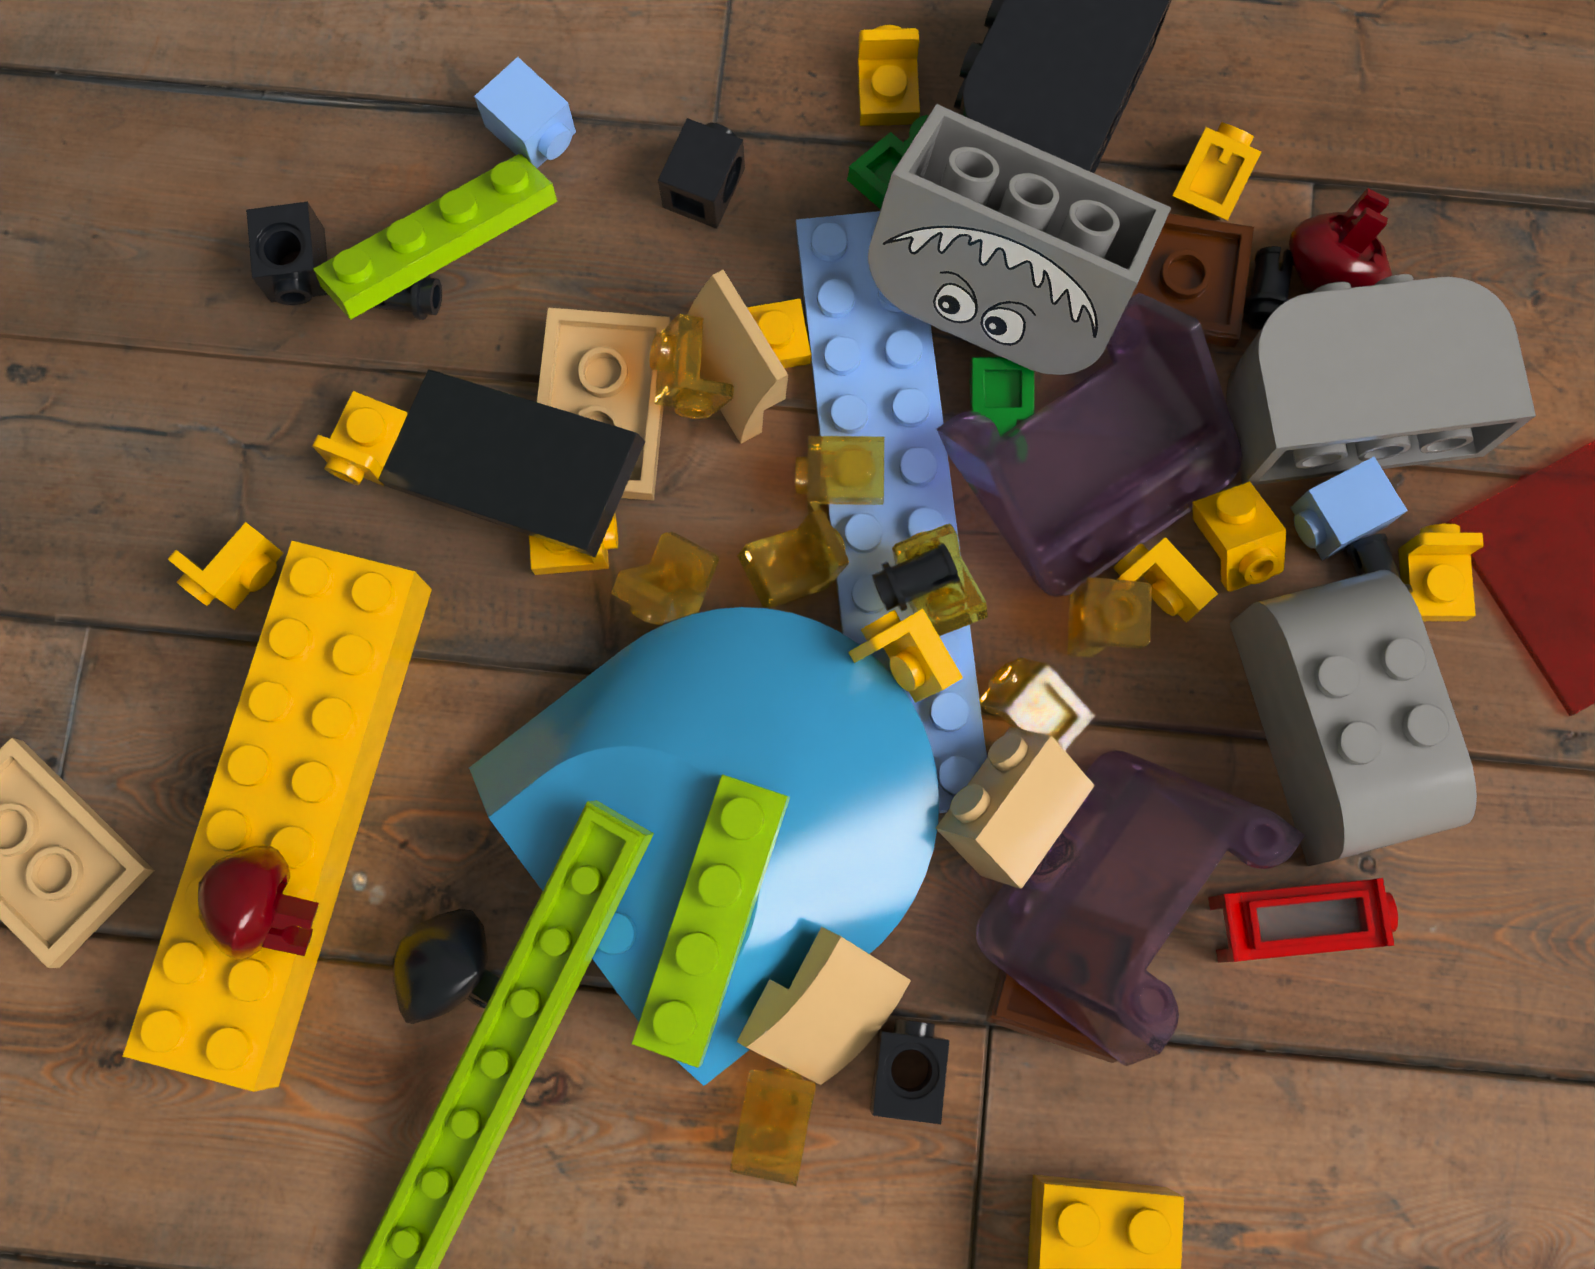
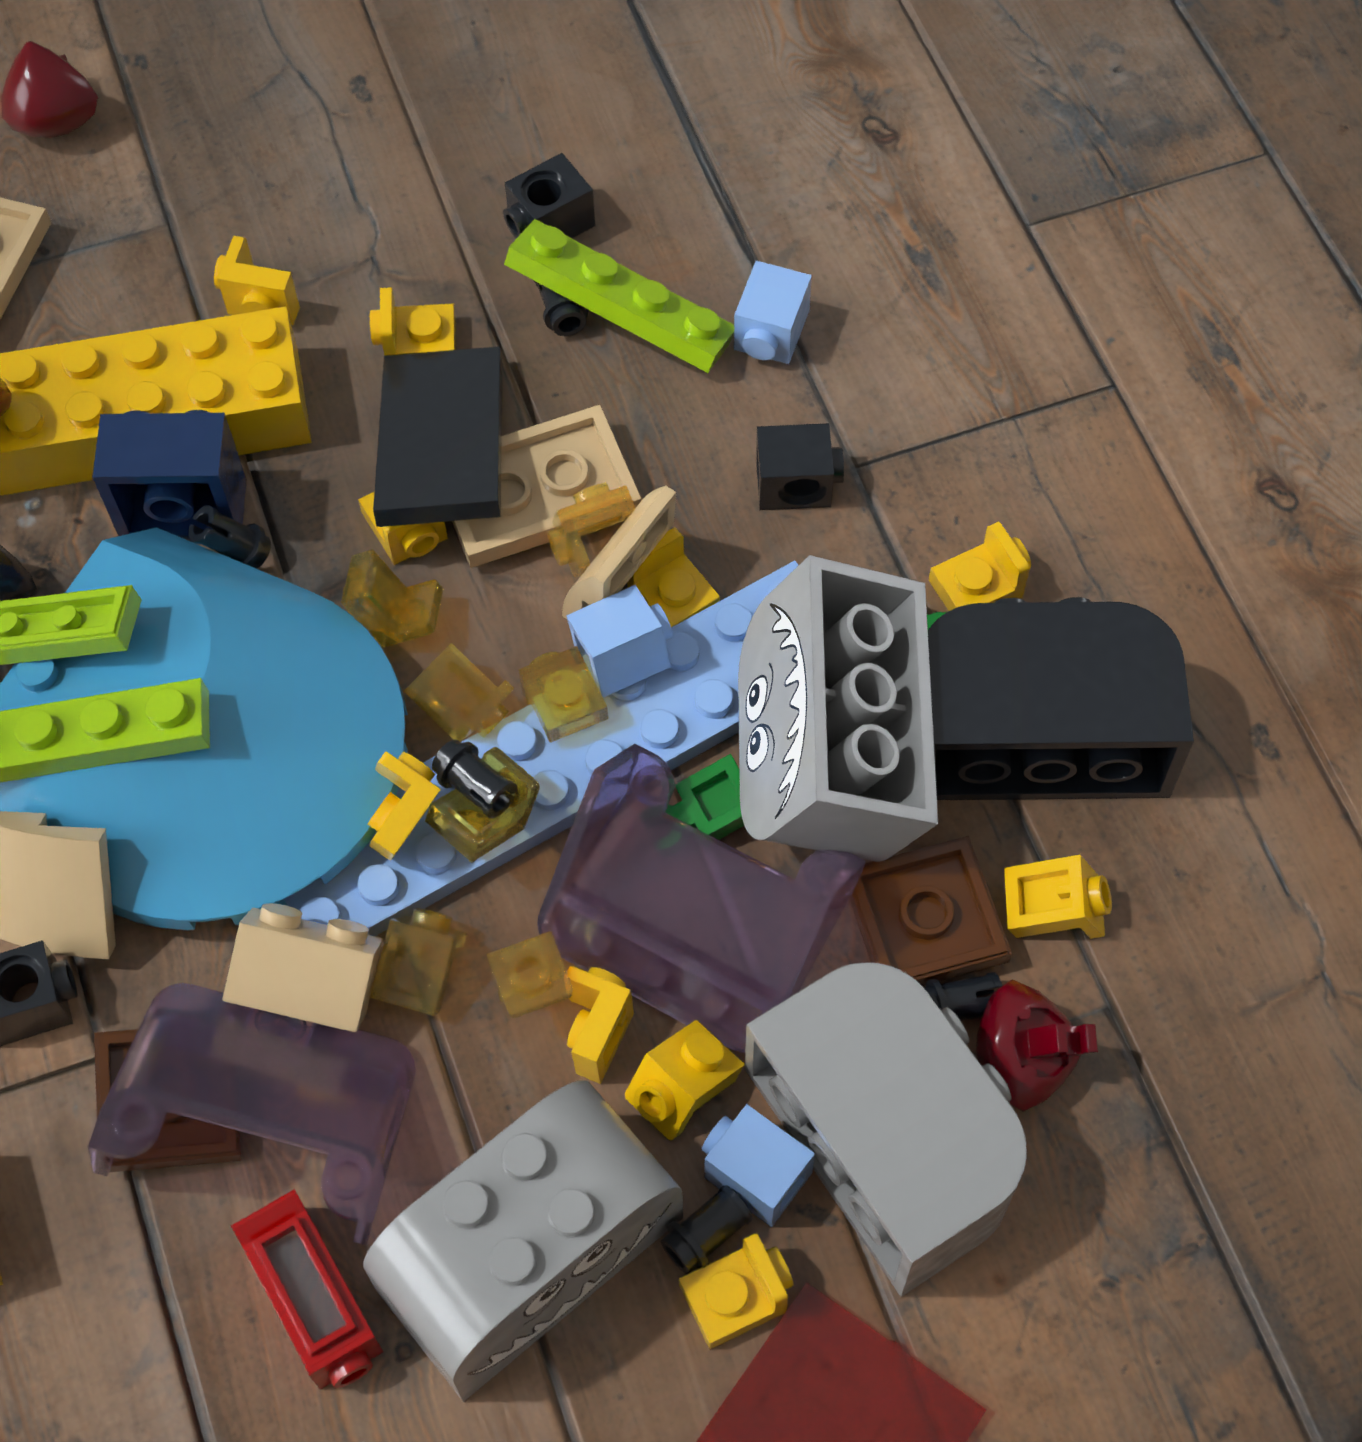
camera: 65 degrees right, 15 degrees down
none -> dark blue brick [92,410,247,542]
none -> black pin [188,505,271,569]
none -> light blue brick [566,585,673,698]

